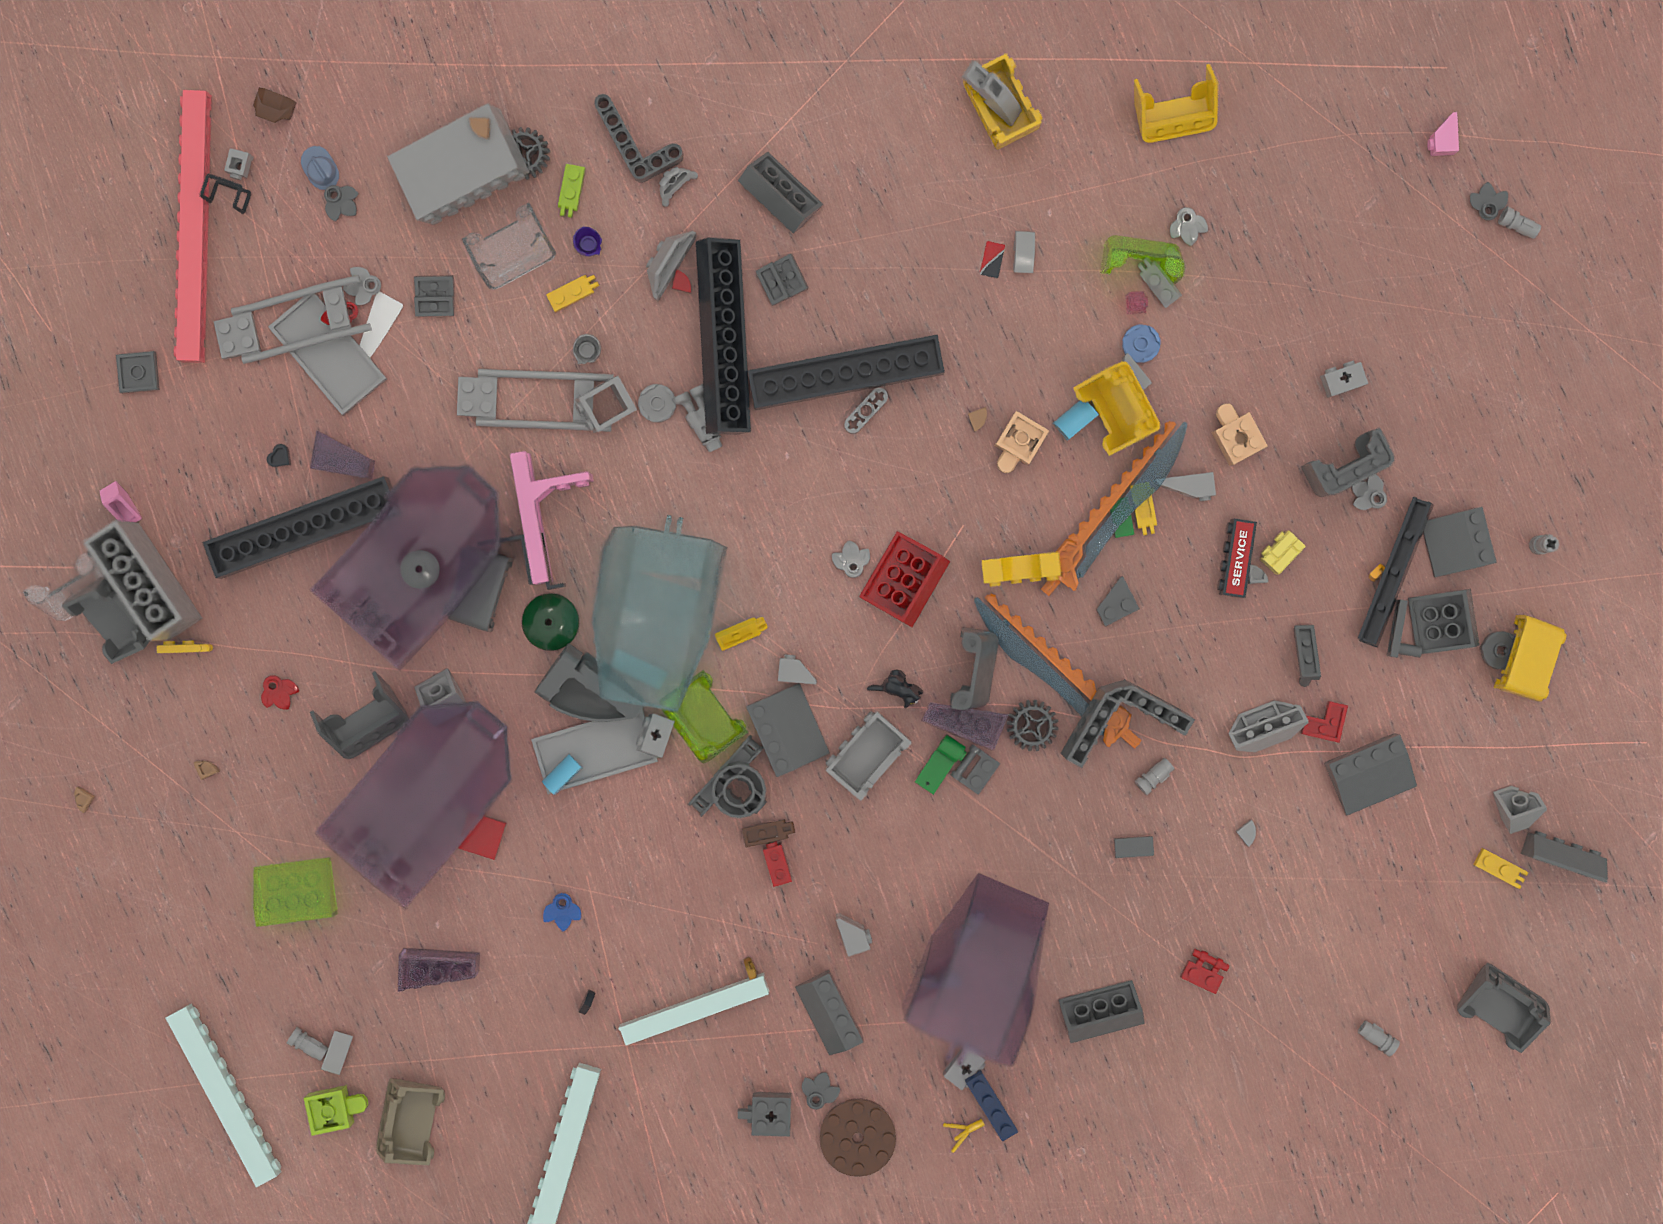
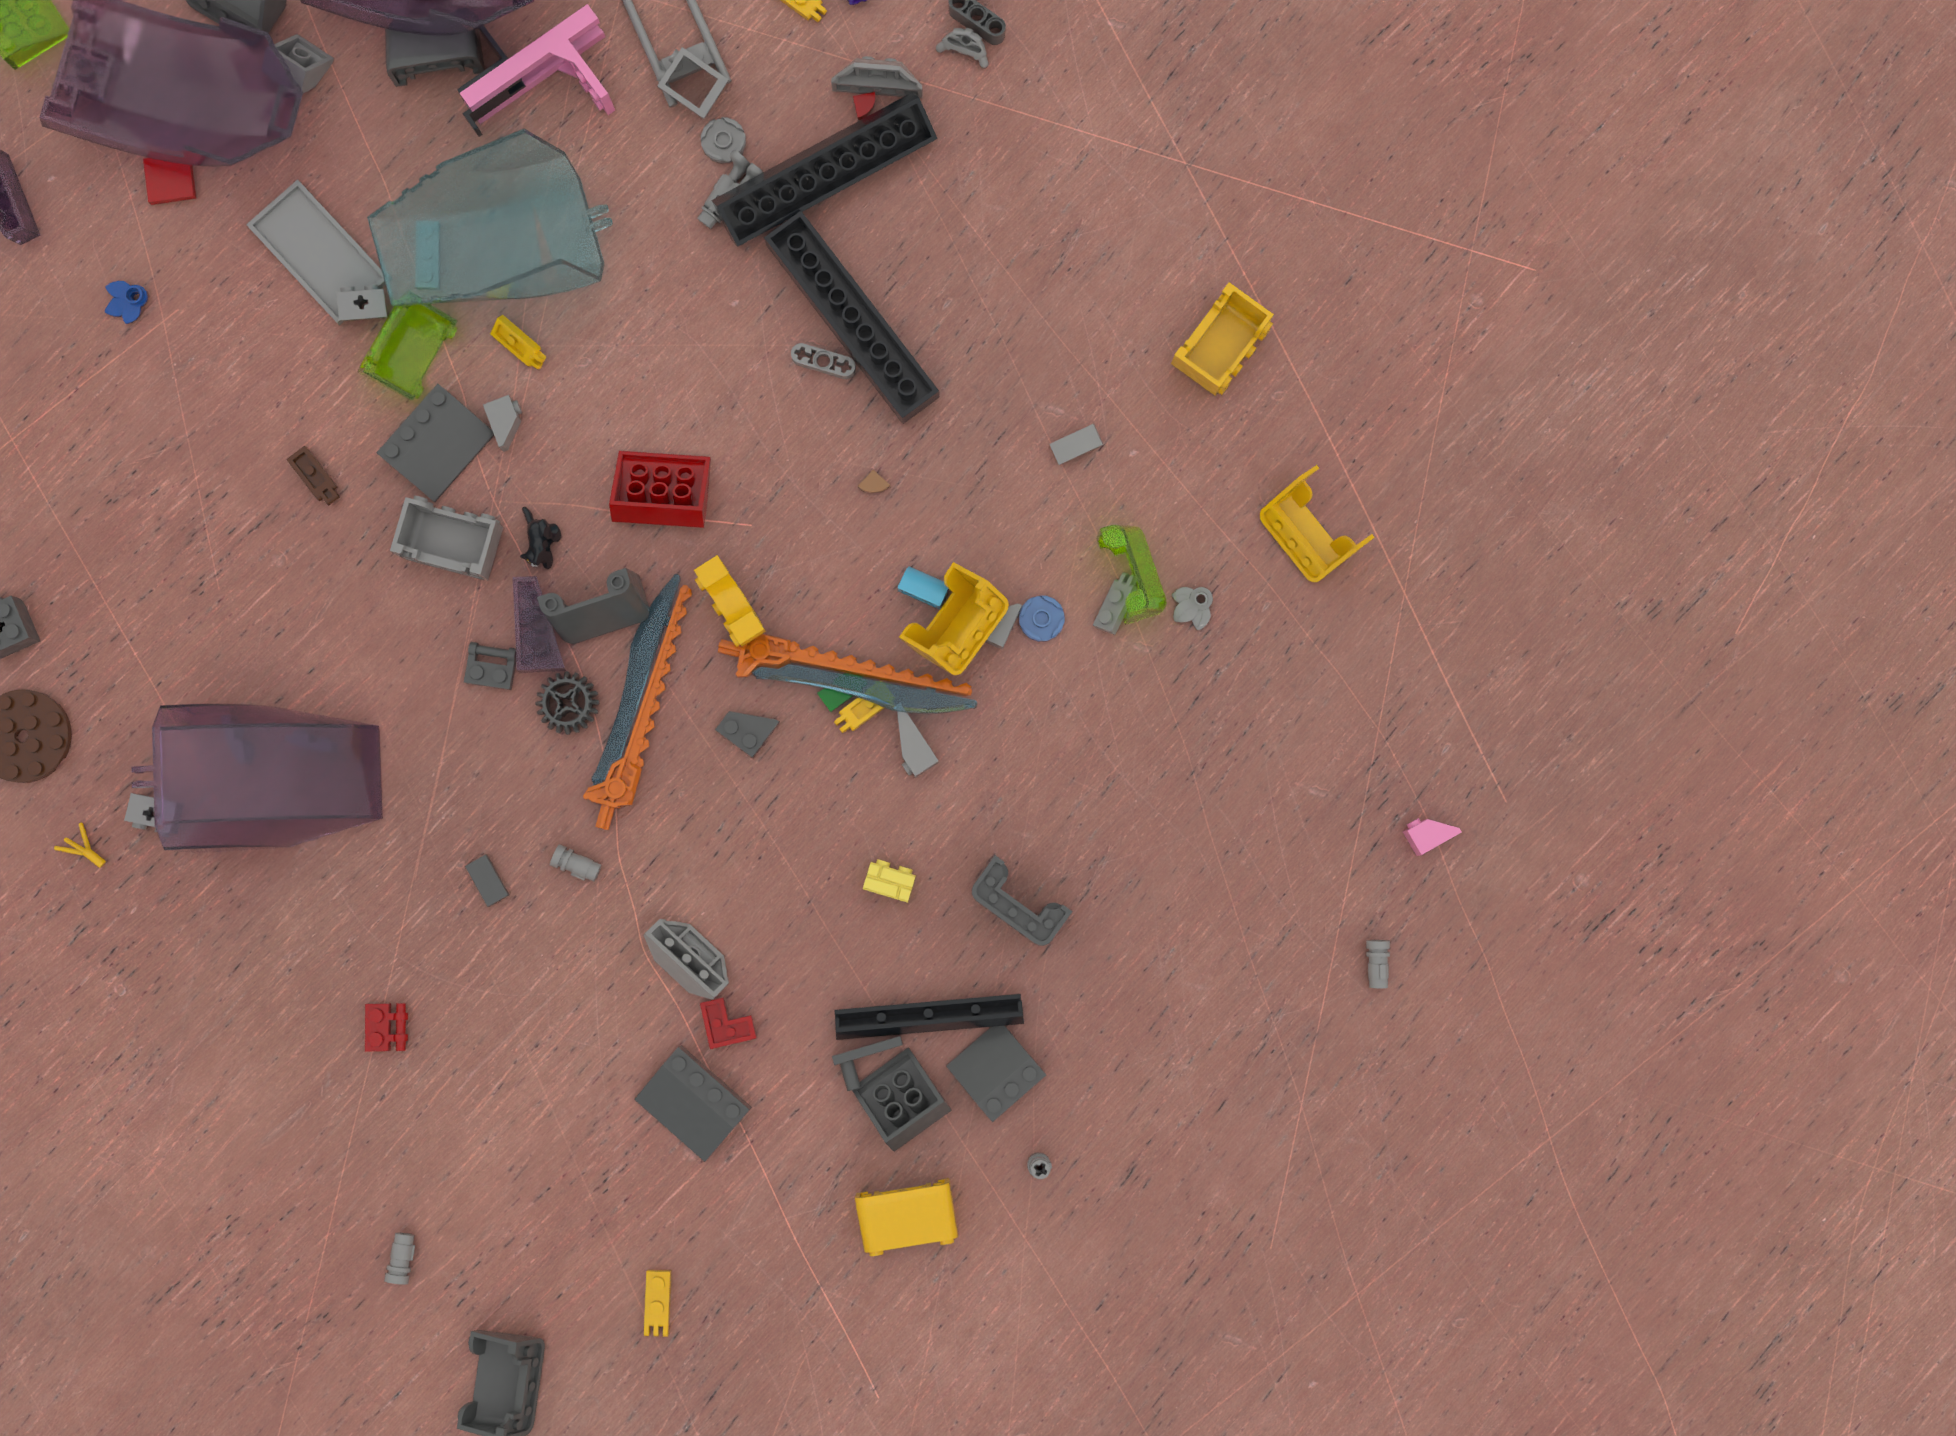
camera: 55 degrees right, 5 degrees down
dark green dish [522,593,579,651] -> none
dark grey panel [534,643,645,722] -> none
medium azure brick [542,754,583,795] -> none
light grey hair [573,334,601,364] -> none
black tile [578,989,595,1015] -> none
light aqua tile [619,973,769,1045] -> none
dark grey piece [687,735,767,818] -> none
dark grey slope [738,152,823,234] -> none
pearl gold tile [744,957,757,980] -> none
dark grey slope [755,254,809,306] -> none
red brick [763,841,792,887] -> none
dark grey slope [795,970,864,1055] -> none
dark grey plate [802,1072,840,1110] -> none
light grey plate [832,540,870,578] -> none
light grey slope [836,913,873,957] -> none
green door [914,734,967,795] -> none
light grey slope [962,61,1022,126] -> none
dark blue plate [965,1070,1018,1142] -> none
sticker [980,241,1005,278] -> none
light nougat brick [995,411,1049,473] -> none
dark grey slope [1058,980,1145,1043] -> none
dark grey brick [1061,679,1195,768] -> none
clear pink brick [1126,291,1148,314] -> none
light nougat brick [1211,404,1267,466] -> none
brick [1217,518,1257,598] -> none
light grey tile [1236,820,1256,847] -> none
light grey tile [1248,565,1269,584] -> none
dark grey piece [1294,625,1321,687] -> none
light grey brick [1320,361,1368,398] -> none
light grey plate [1352,474,1387,510] -> none
light orange tile [1368,563,1385,582] -> none
dark grey plate [1470,182,1508,221] -> none
dark grey plate [1480,631,1515,669] -> none
light grey slope [1493,786,1547,834] -> none
dark grey slope [1521,831,1608,883] -> none

